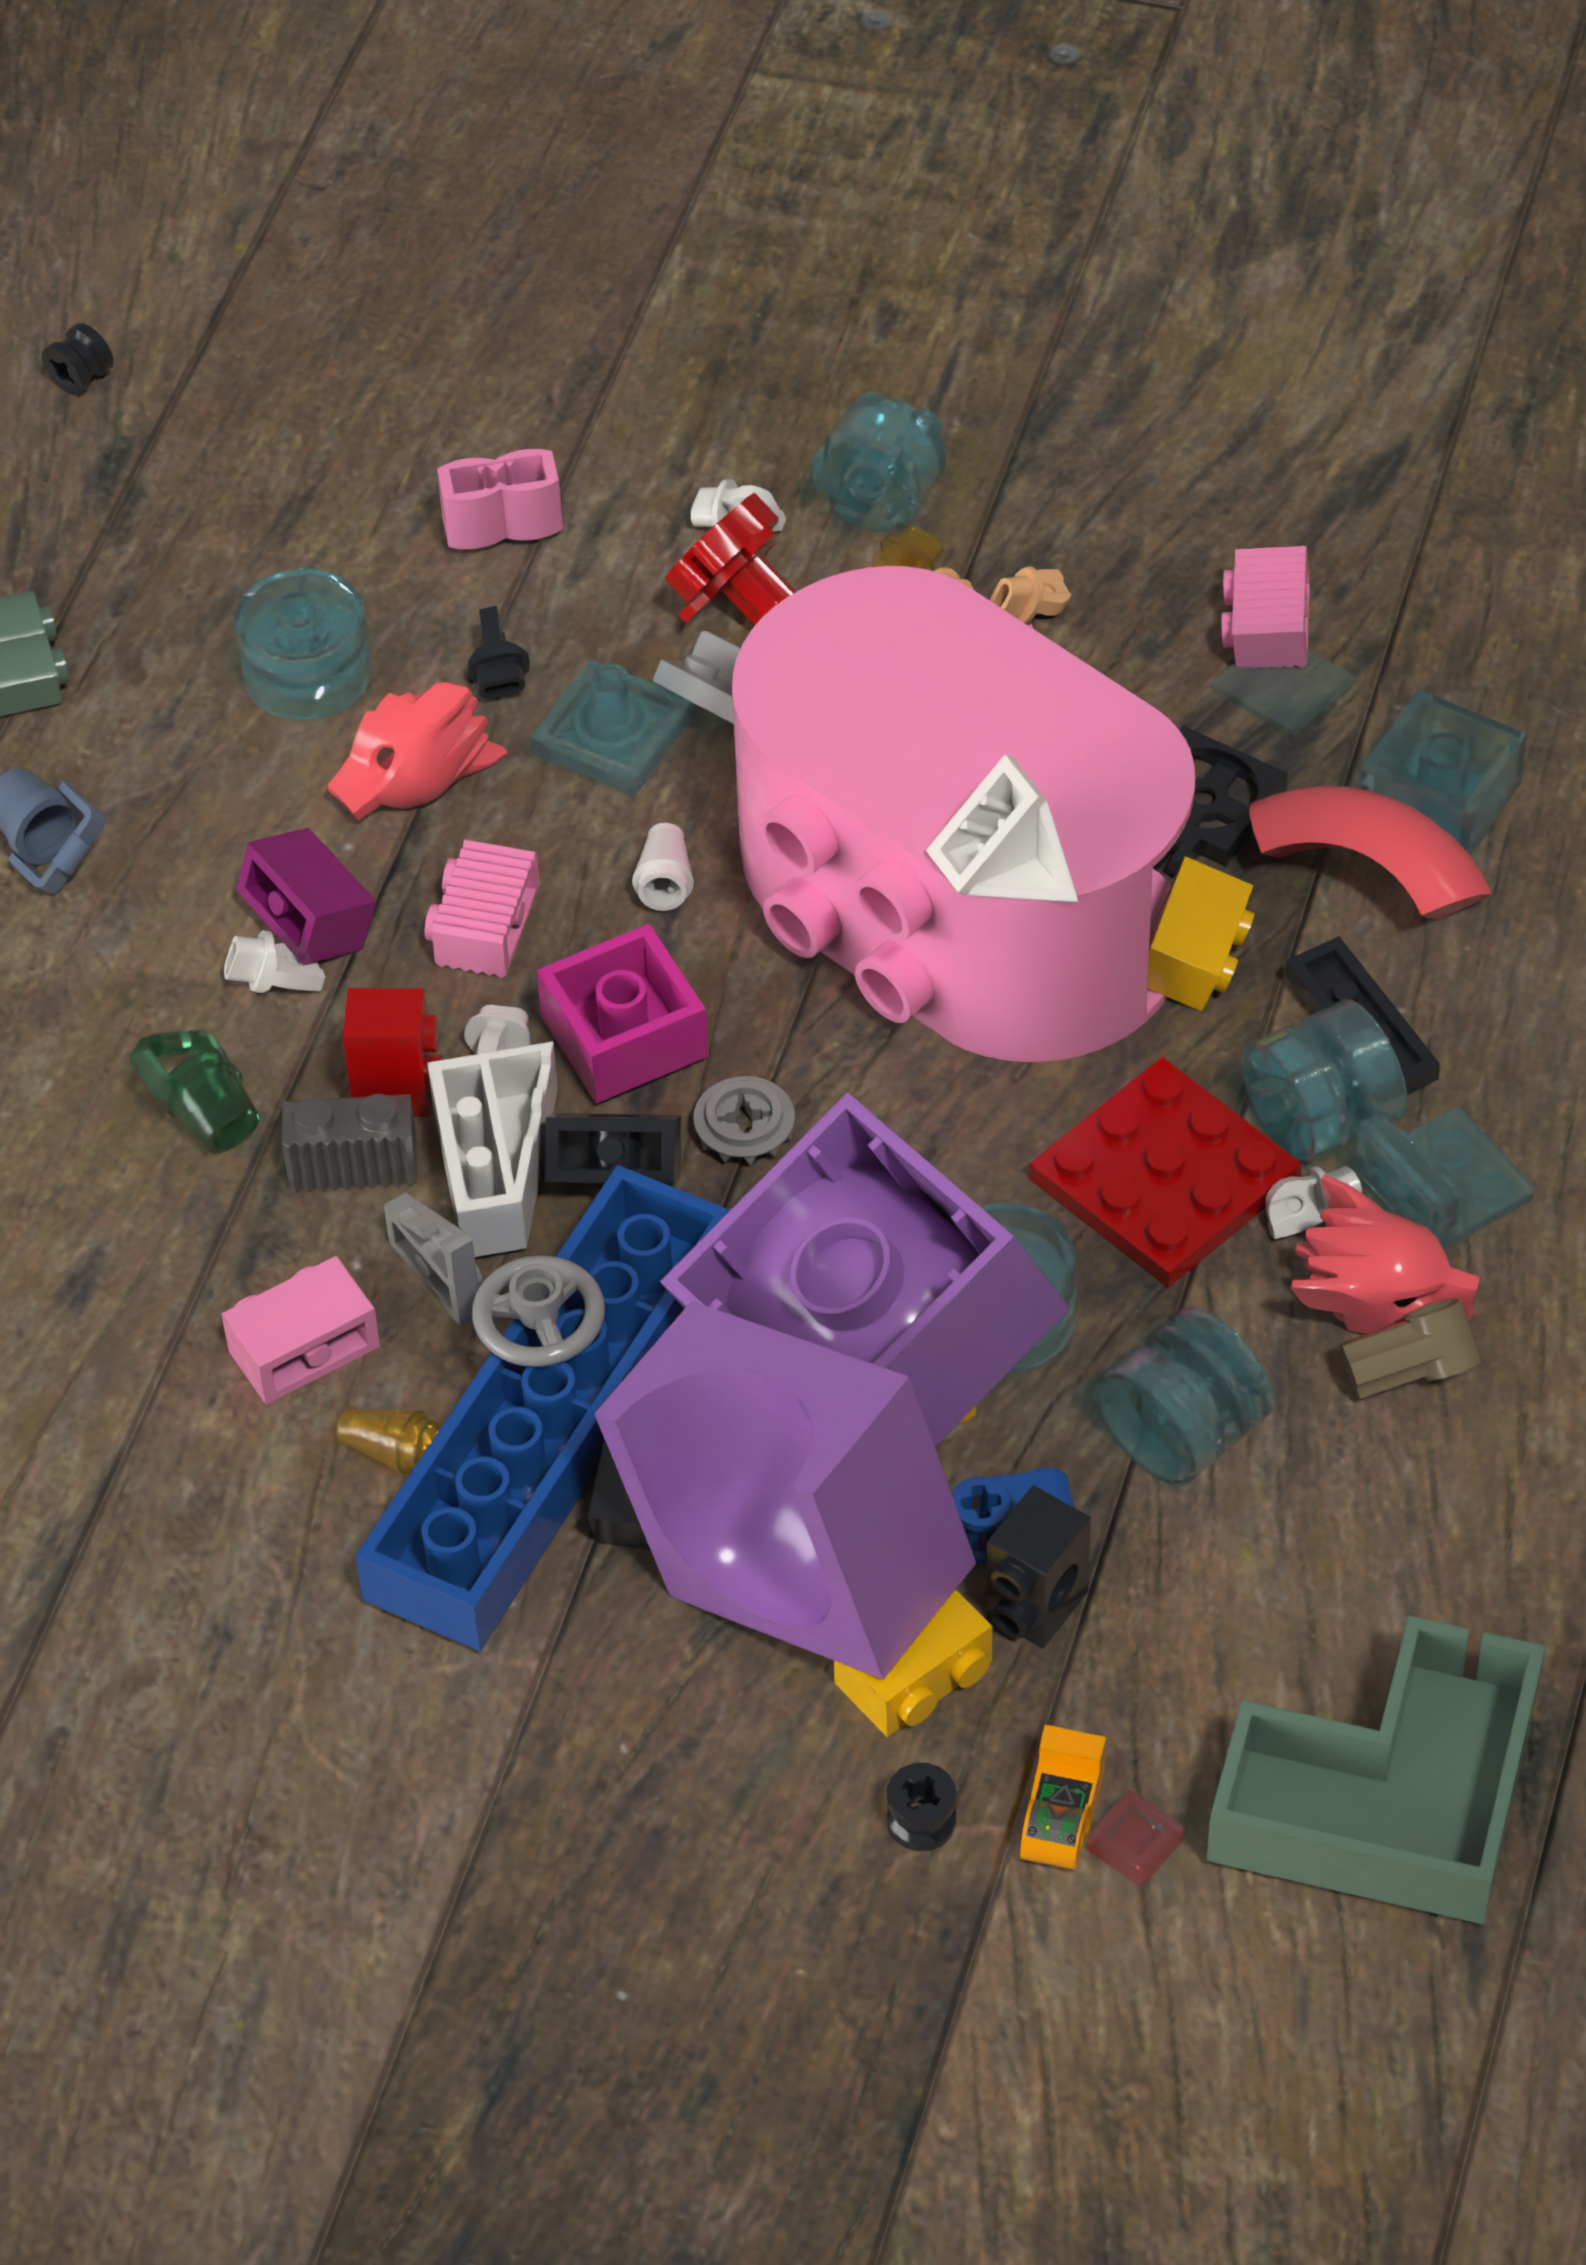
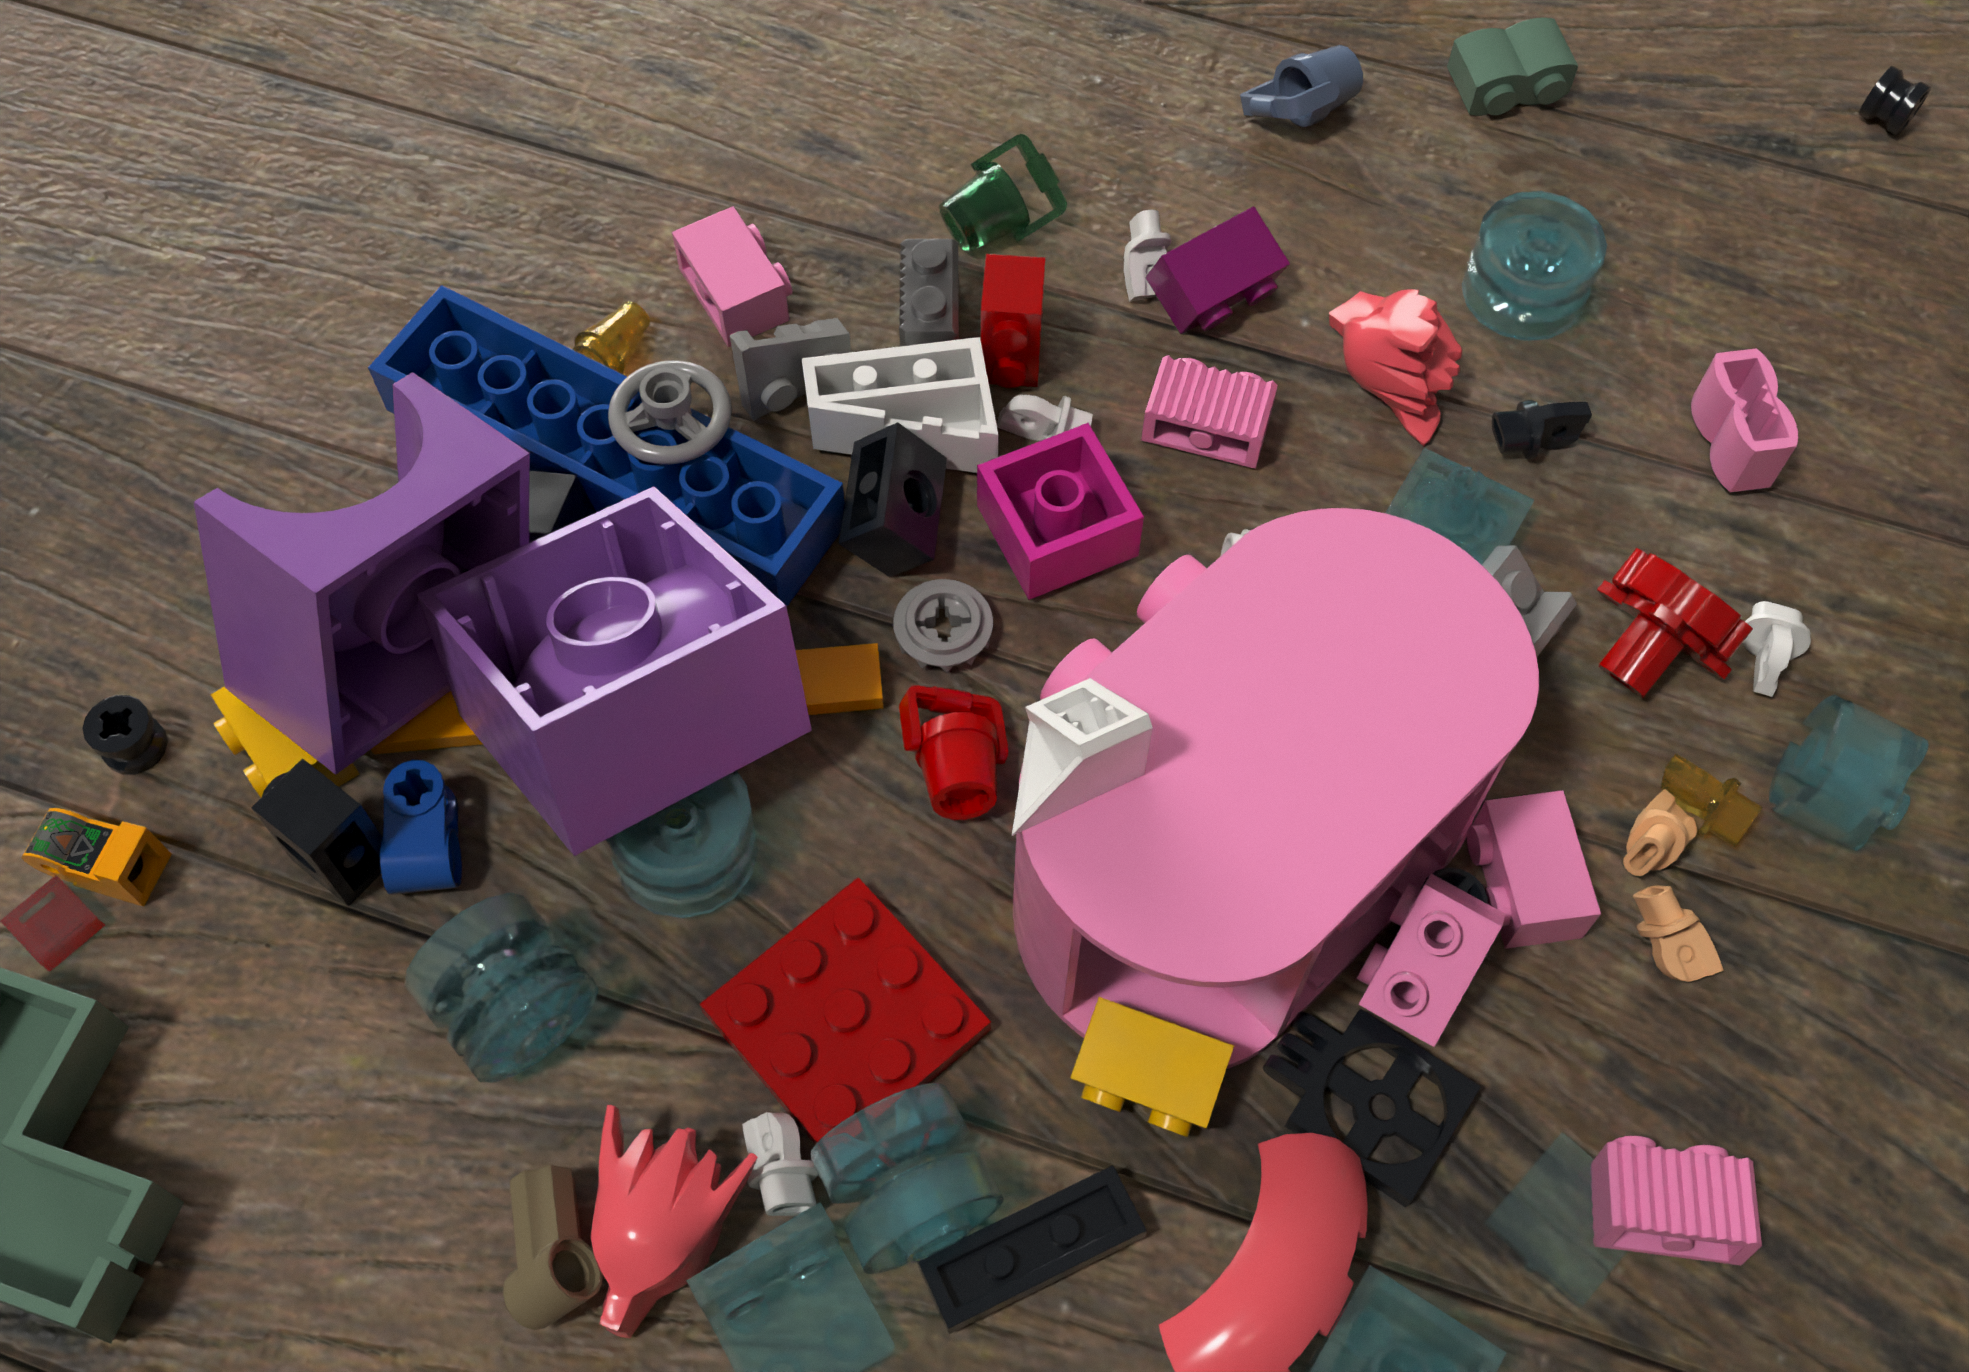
camera: 90 degrees right, 10 degrees up
none -> red piece [899,685,1008,820]

